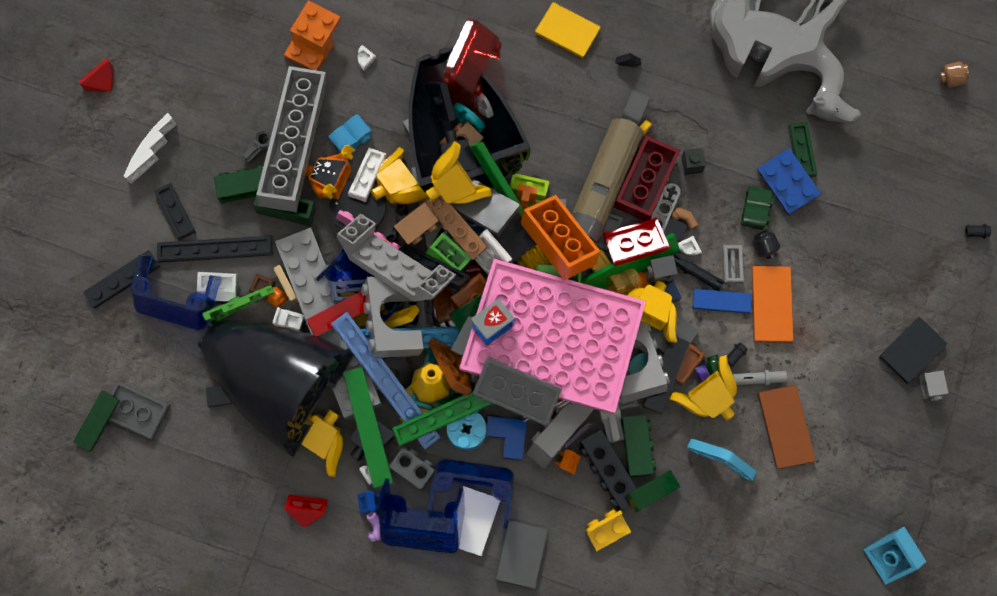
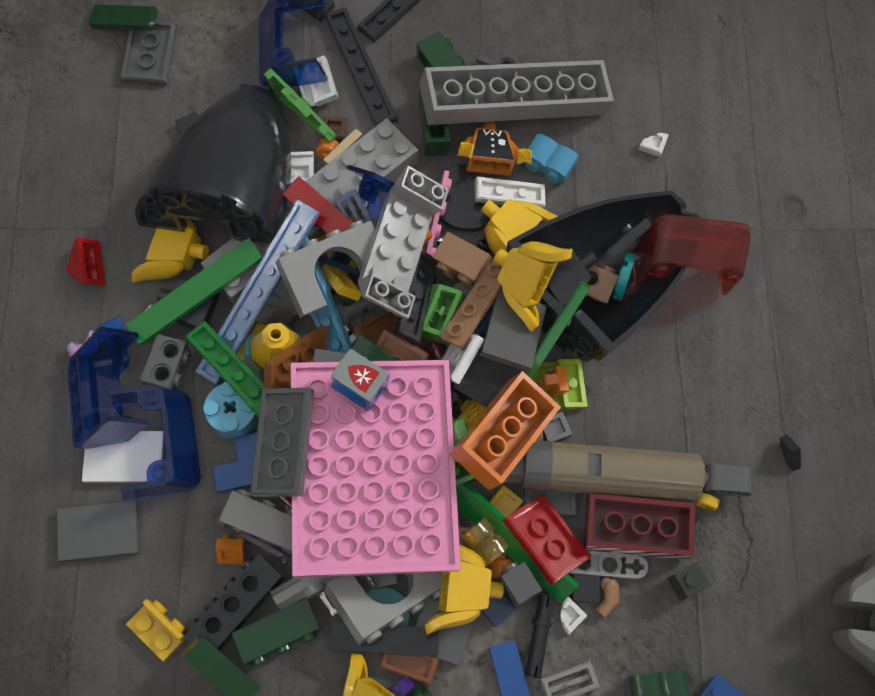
camera: 70 degrees right, 5 degrees down
orange bracket [284,0,341,71] -> none
light grey tile [476,93,494,118] -> none
yellow tile [535,2,601,59] -> none

